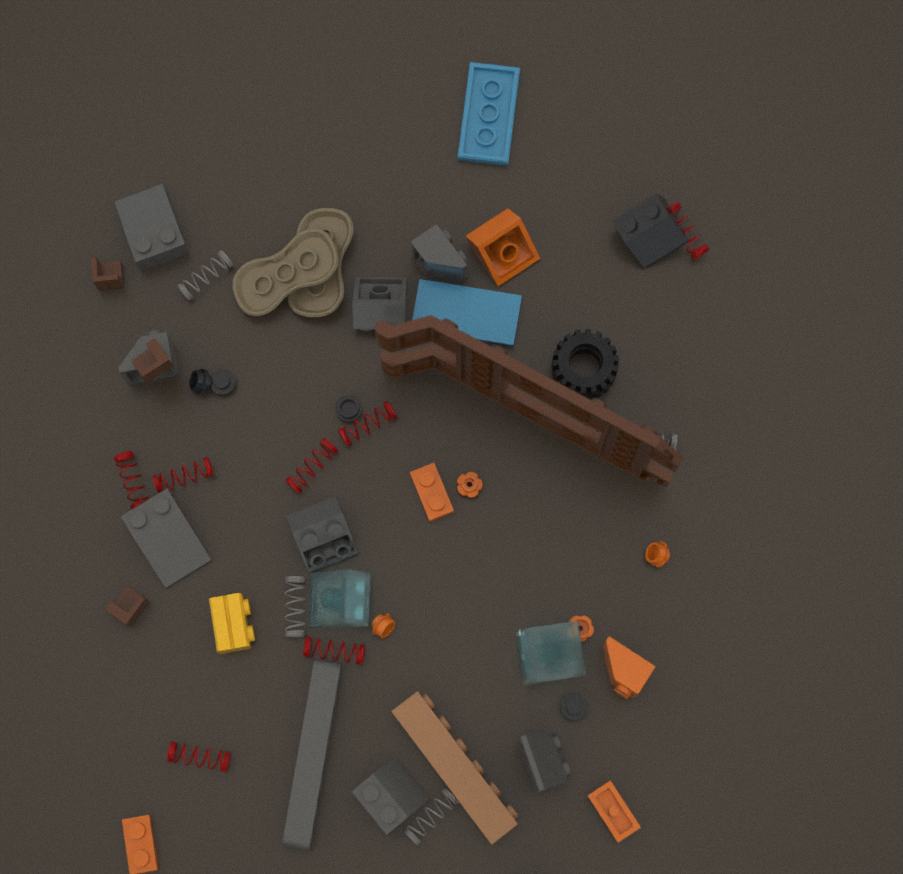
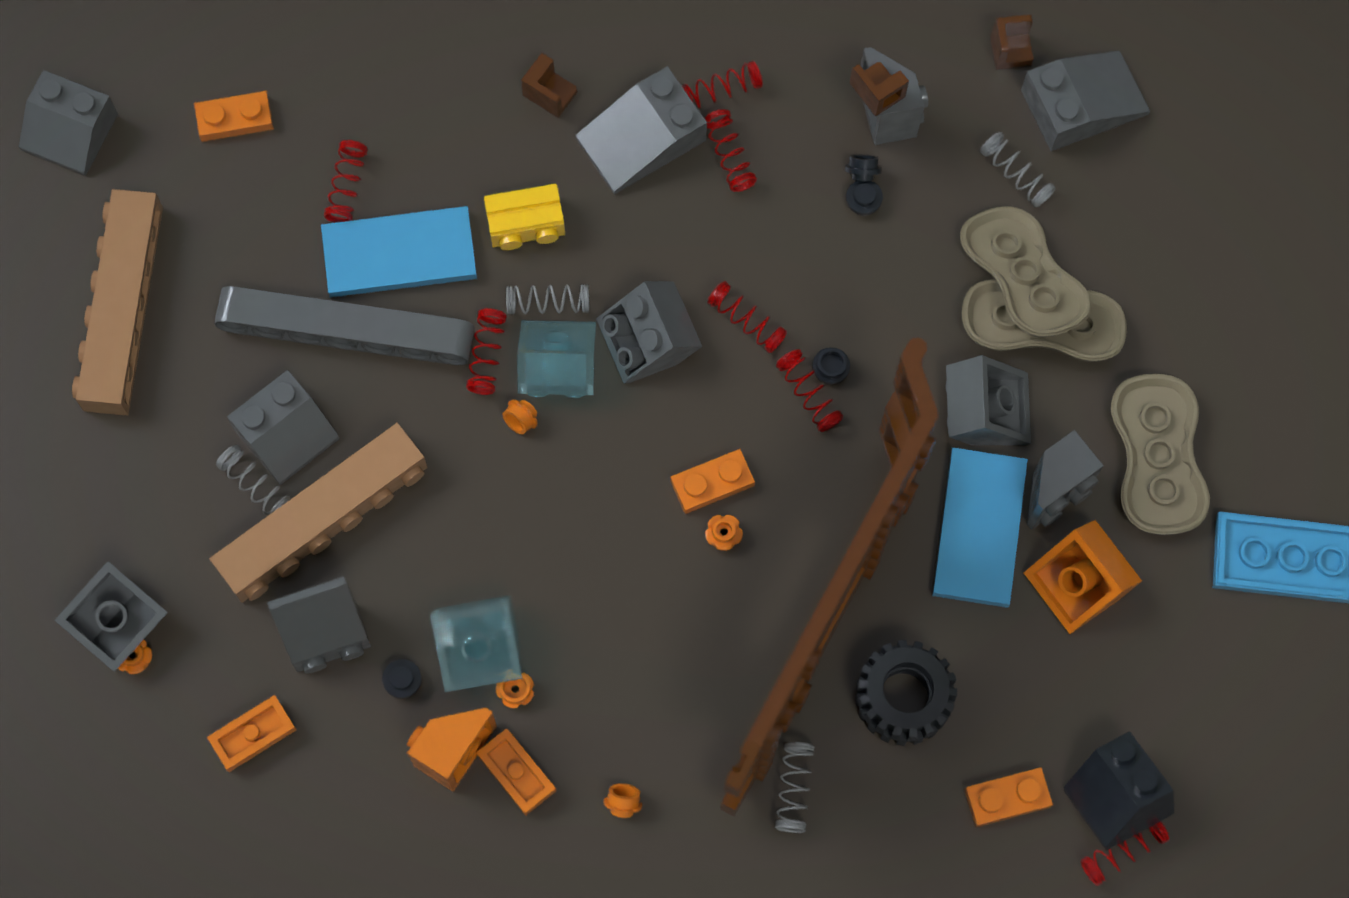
camera: 85 degrees right, 5 degrees down
none -> dark azure tile [321,206,477,298]
none -> orange plate [476,728,556,816]
none -> orange plate [964,767,1053,827]
none -> dark tan plate [1111,374,1210,535]

